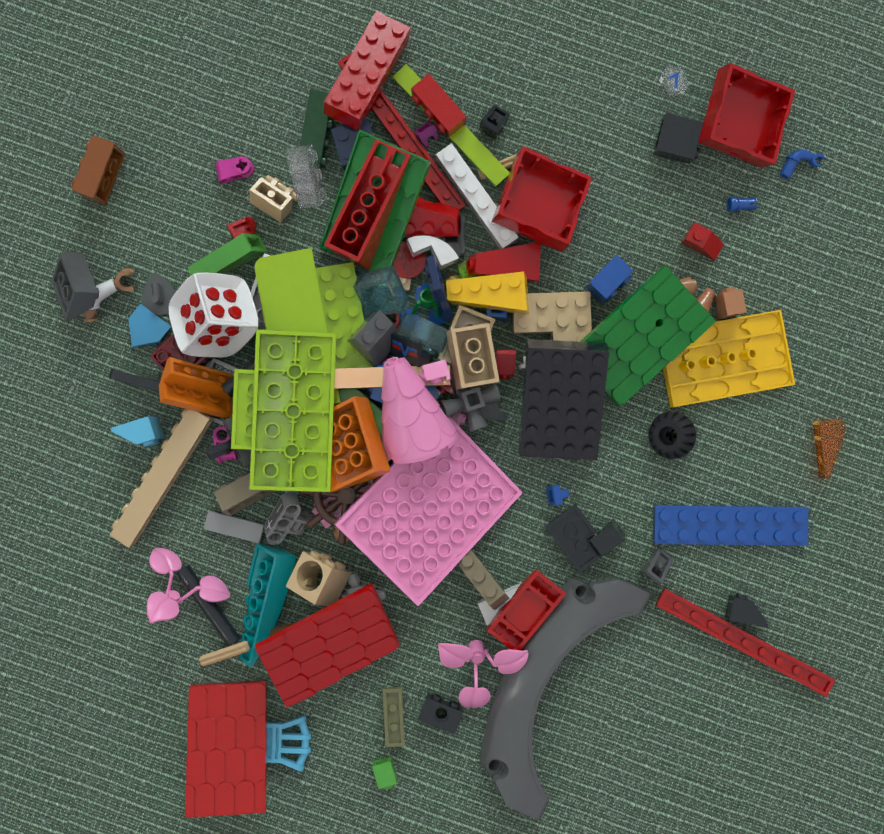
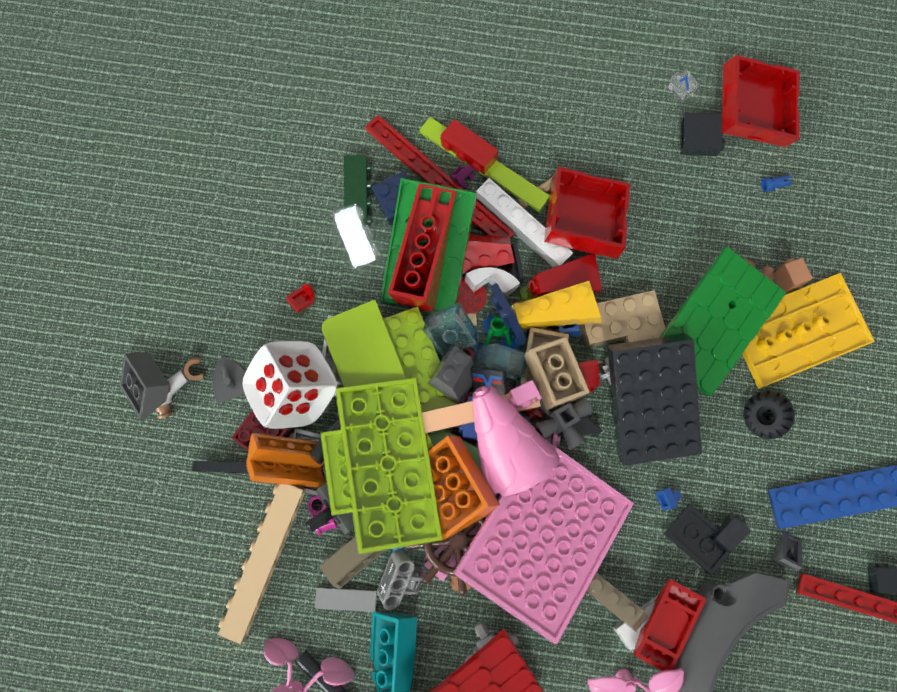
camera: 15 degrees left, 10 degrees down
dark orange brick [72,135,126,206] -> none
medium azure slope [111,416,165,447] -> none
dark azure slope [128,304,172,348] -> none
bright green slope [187,233,268,276] -> none
dark pink piece [215,156,254,183] -> none
tan brick [250,175,300,223] -> none
tan brick [285,550,352,606] -> none
brick [324,11,411,131] -> none
black slope [479,104,511,140] -> none
blue brick [585,255,633,303] -> none
red slope [681,222,724,261] -> none
blue piece [779,149,825,179] -> none

